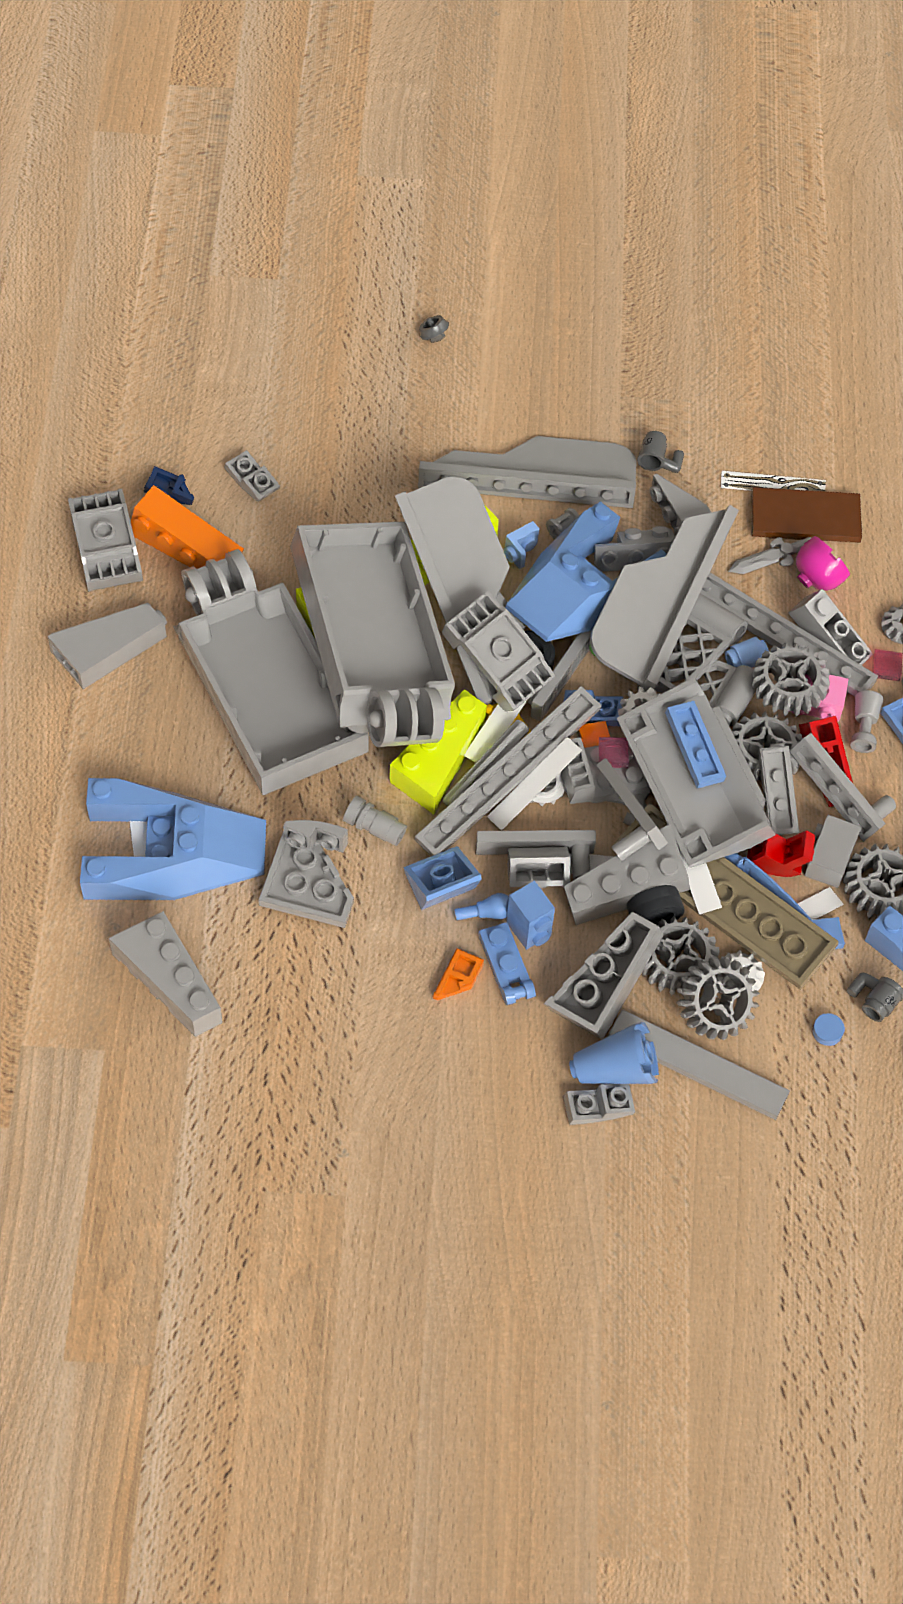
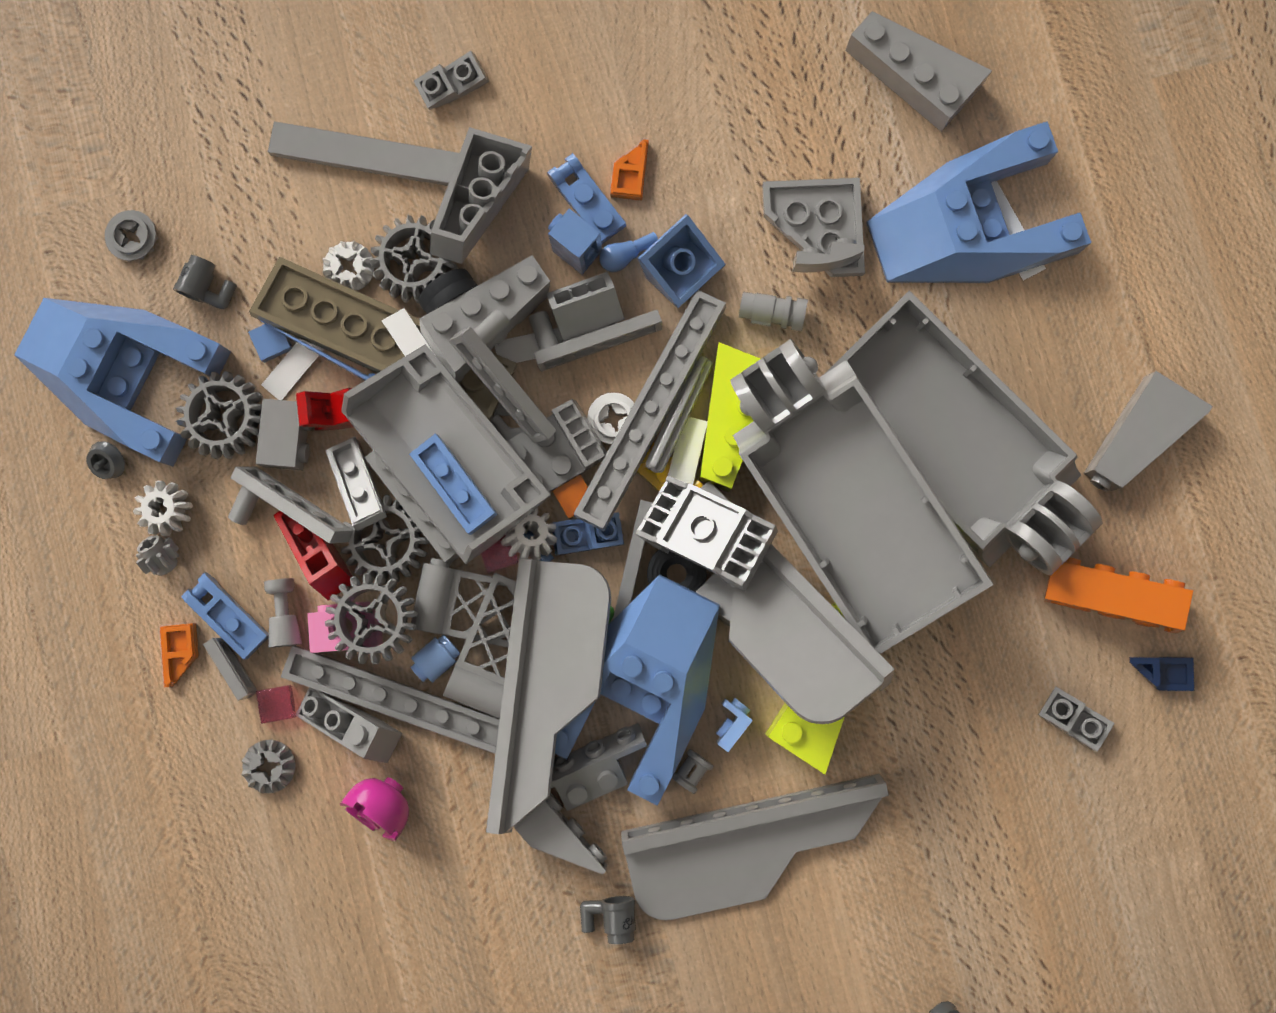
camera: 170 degrees right, 25 degrees up
light grey plate [68,489,143,592] -> none
white sticker [487,737,582,831] -> none
medium blue cone [569,1022,659,1084] -> none
clear pink tile [599,737,629,768] -> none
light grey gear [676,956,760,1040] -> none
sticker [721,471,826,491] -> none
light grey sword [728,537,811,574] -> none
reddish brown tile [751,487,862,543] -> none
medium blue tile [812,1013,845,1046] -> none

